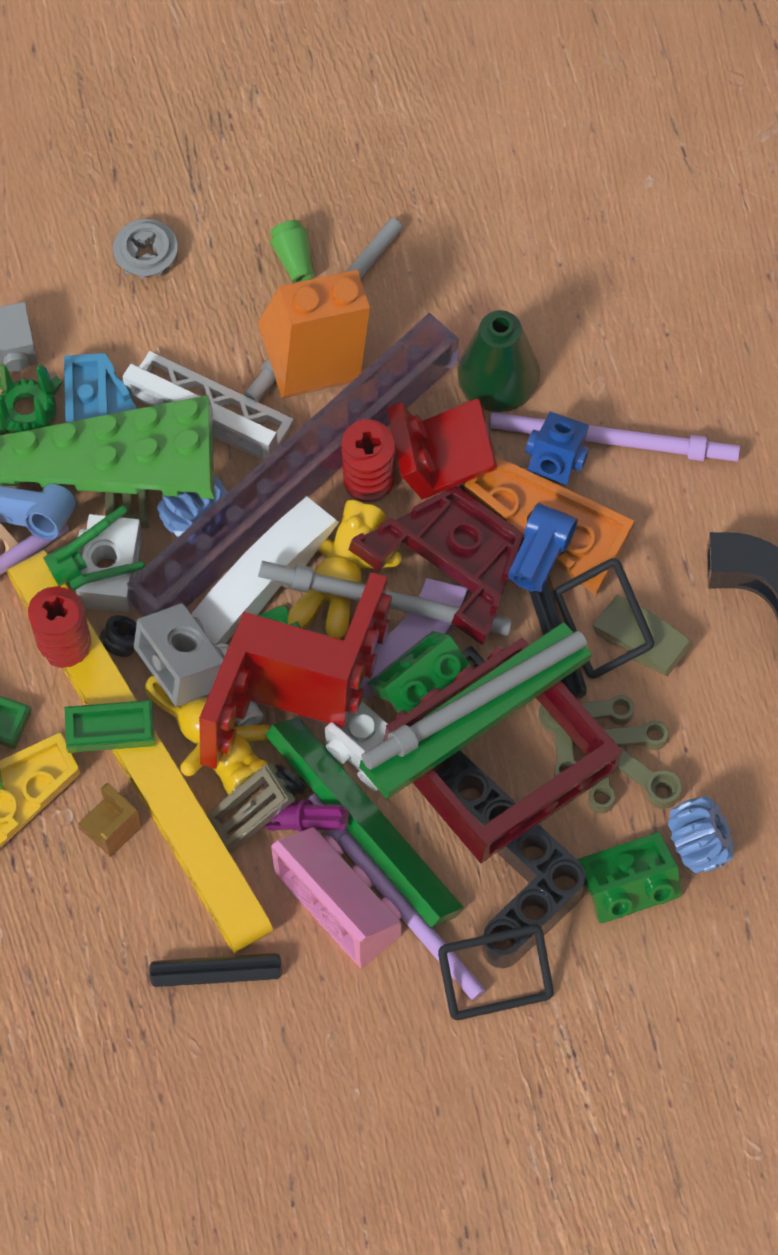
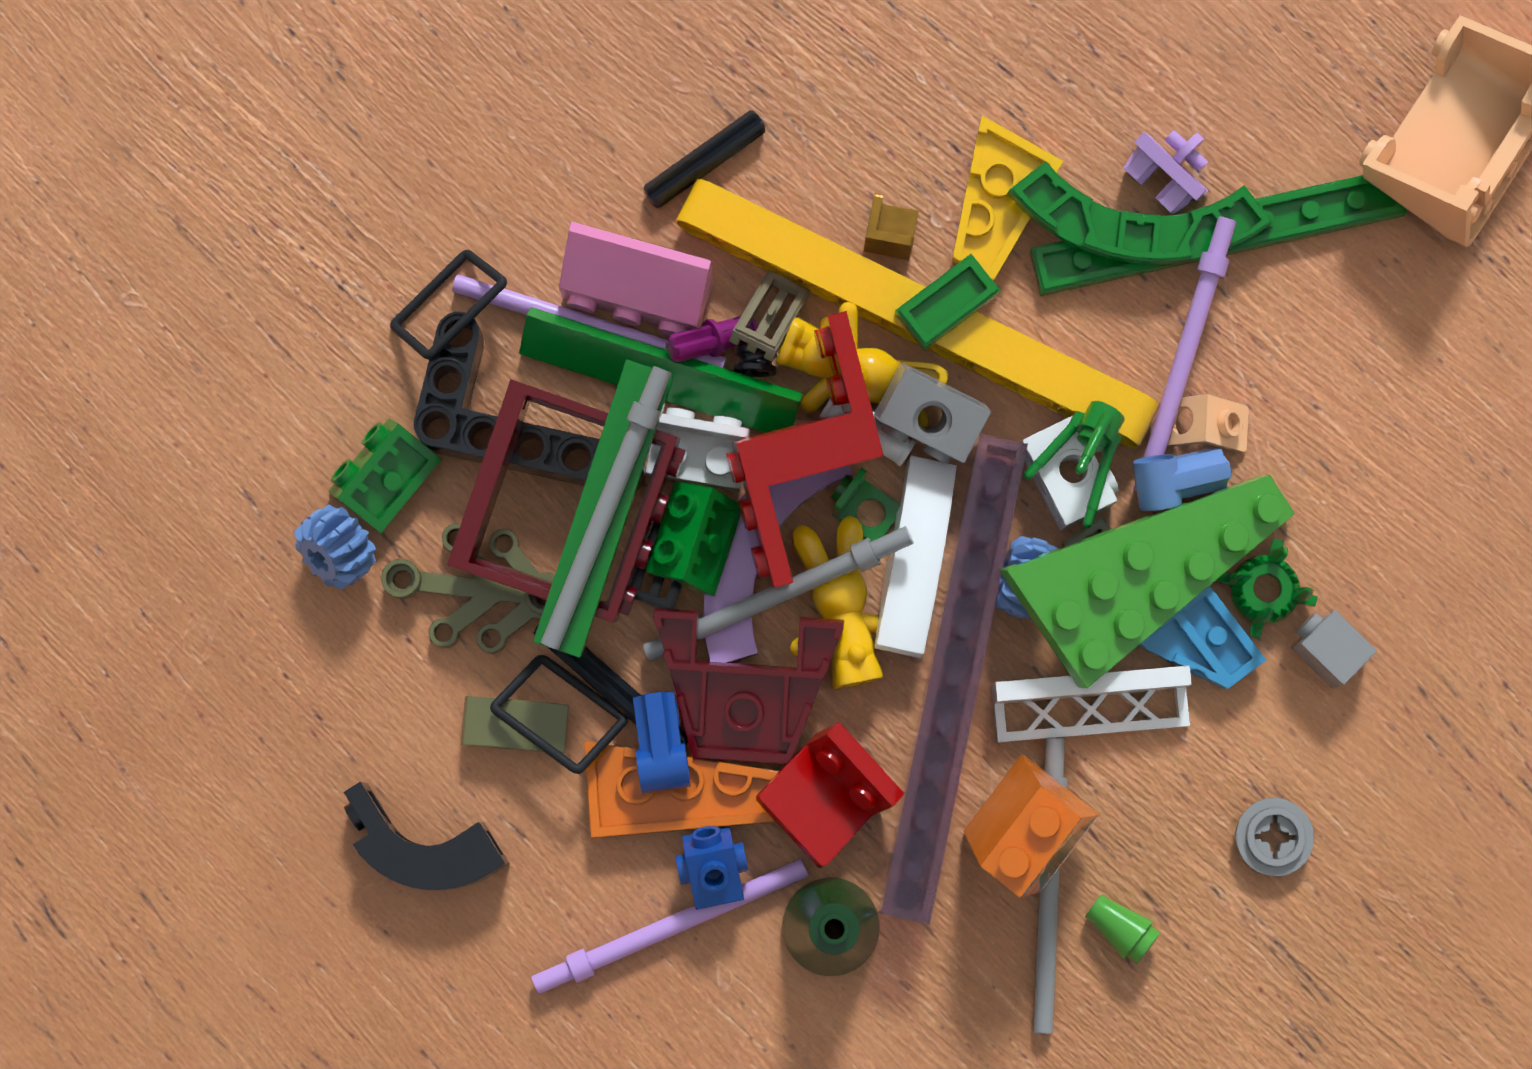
camera: 145 degrees right, 15 degrees up
red piece [28,586,92,668] -> none
black bush [99,615,137,657] -> none
red piece [341,419,396,502] -> none

